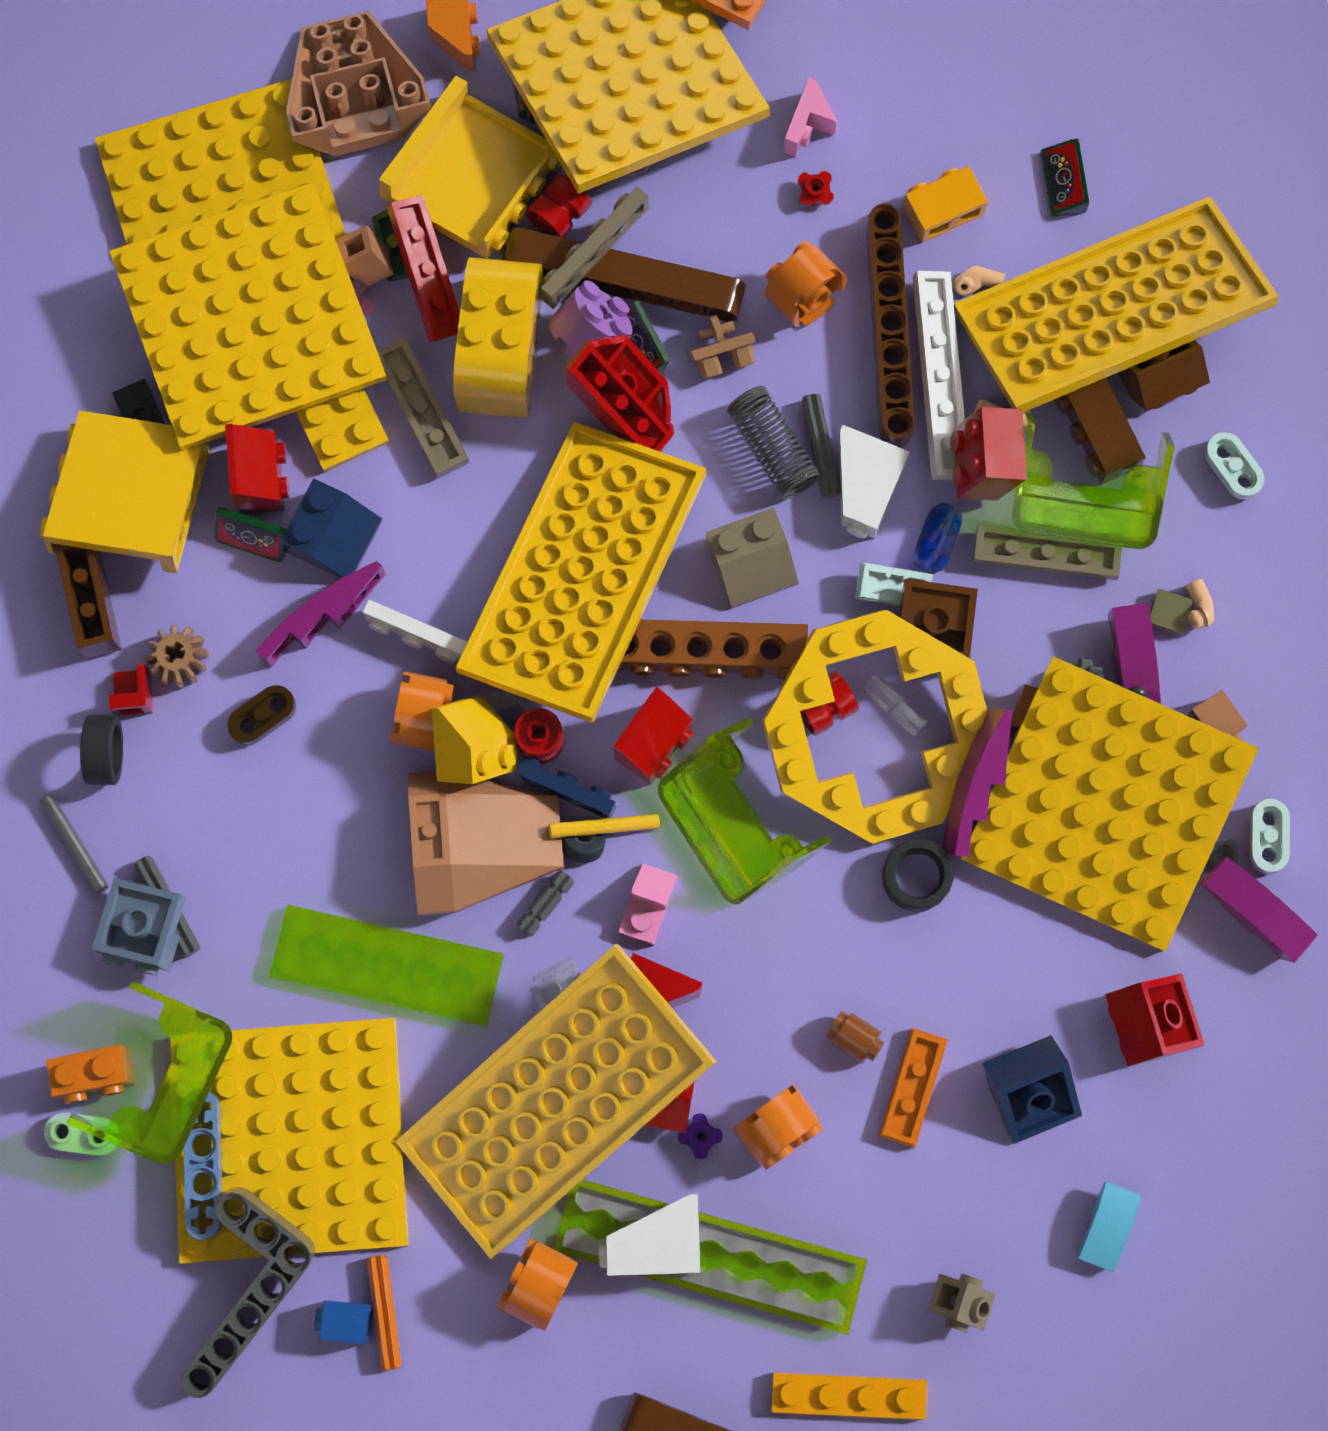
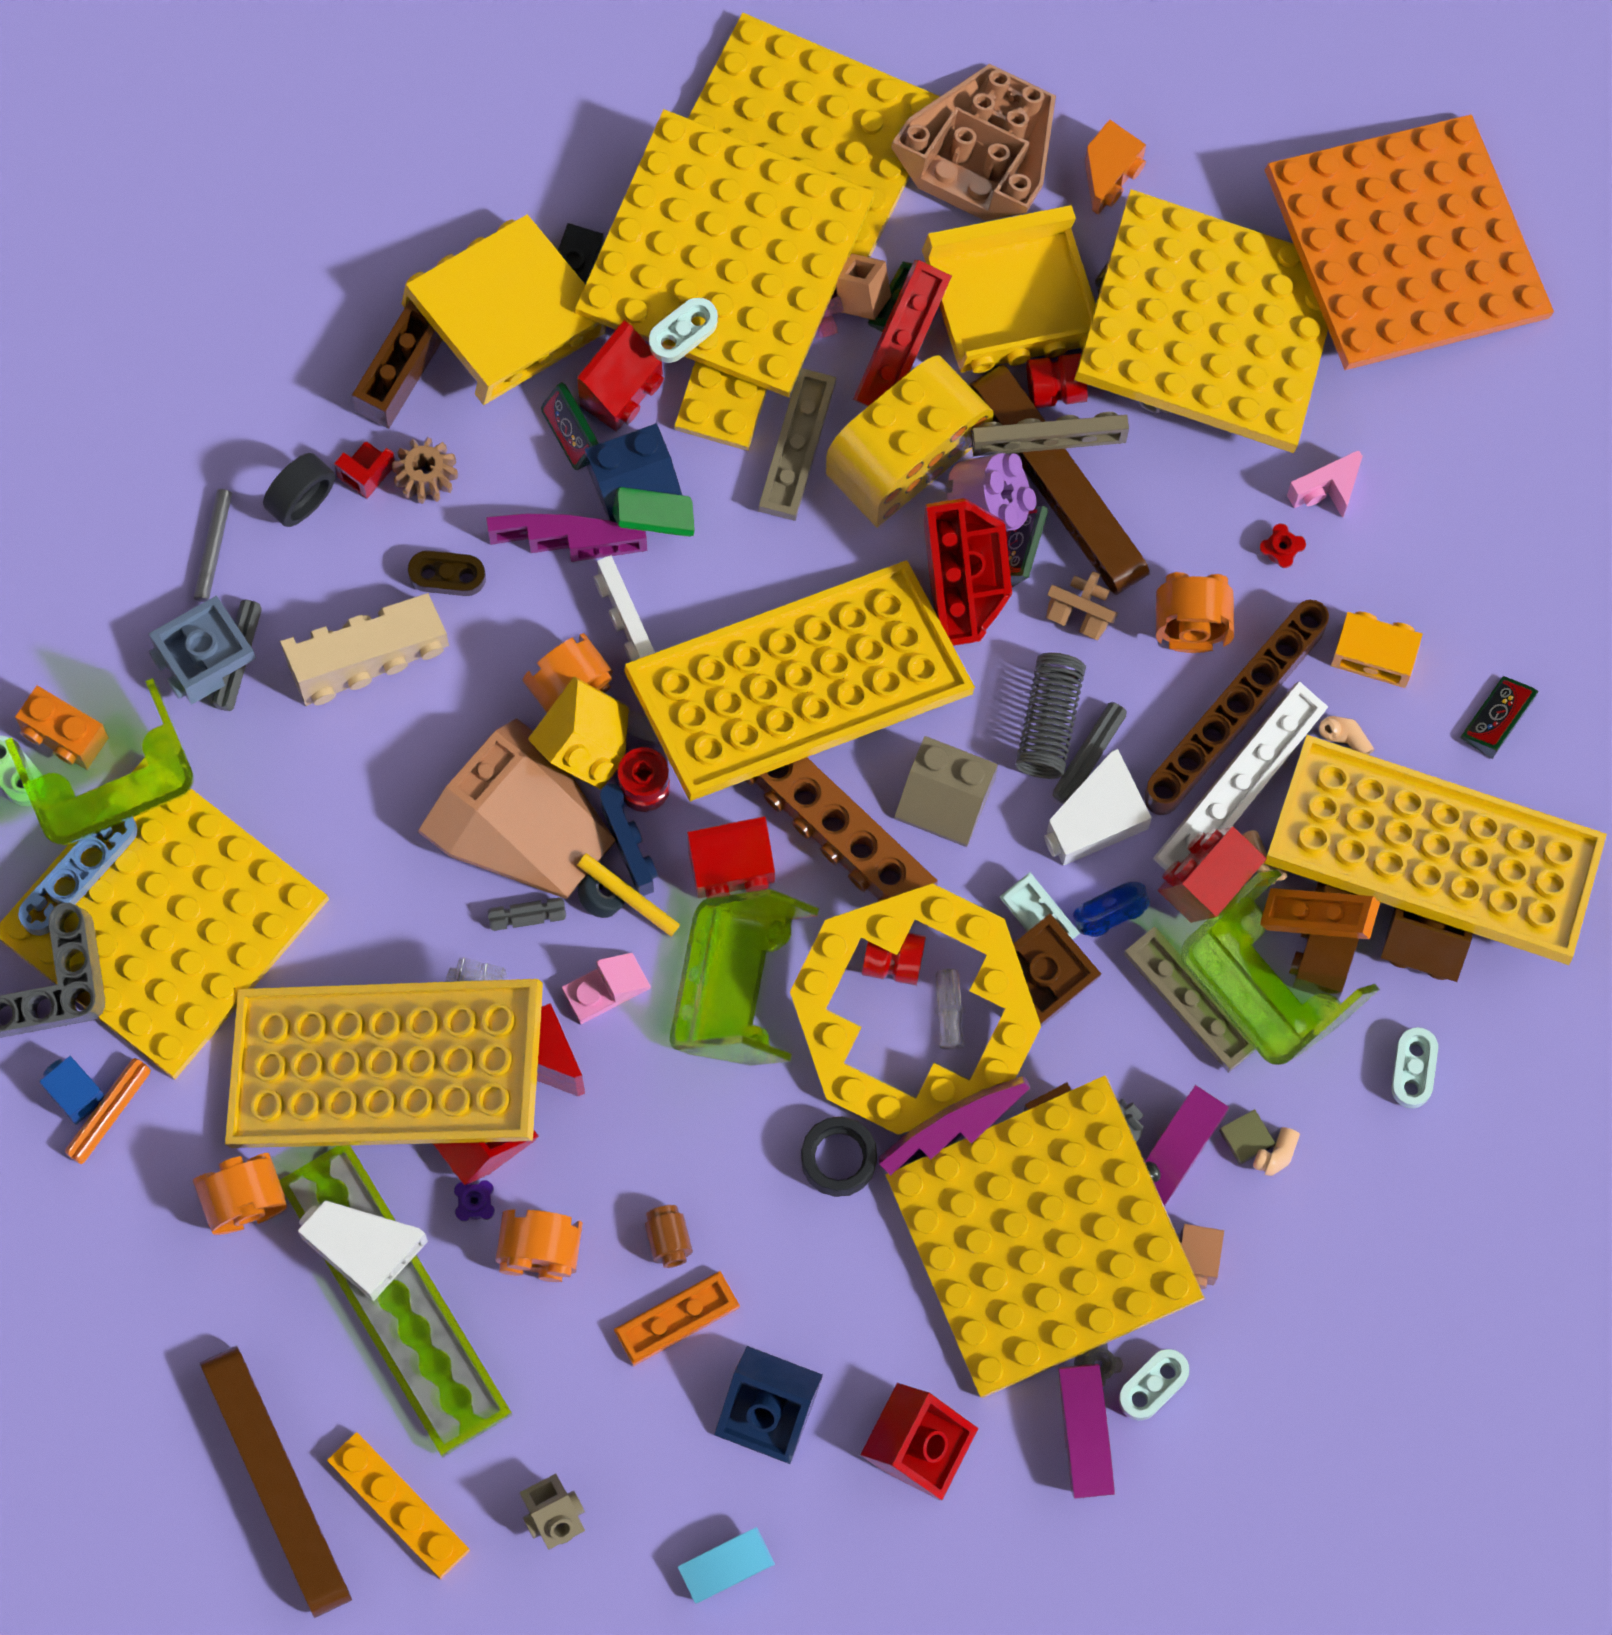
camera: 40 degrees right, 5 degrees down
clear neon green plate [269,904,505,1028] -> none
none -> tan wedge [280,593,449,706]
none -> green slope [612,487,695,537]
none -> light aqua plate [649,298,718,363]
none -> orange plate [1260,888,1380,939]

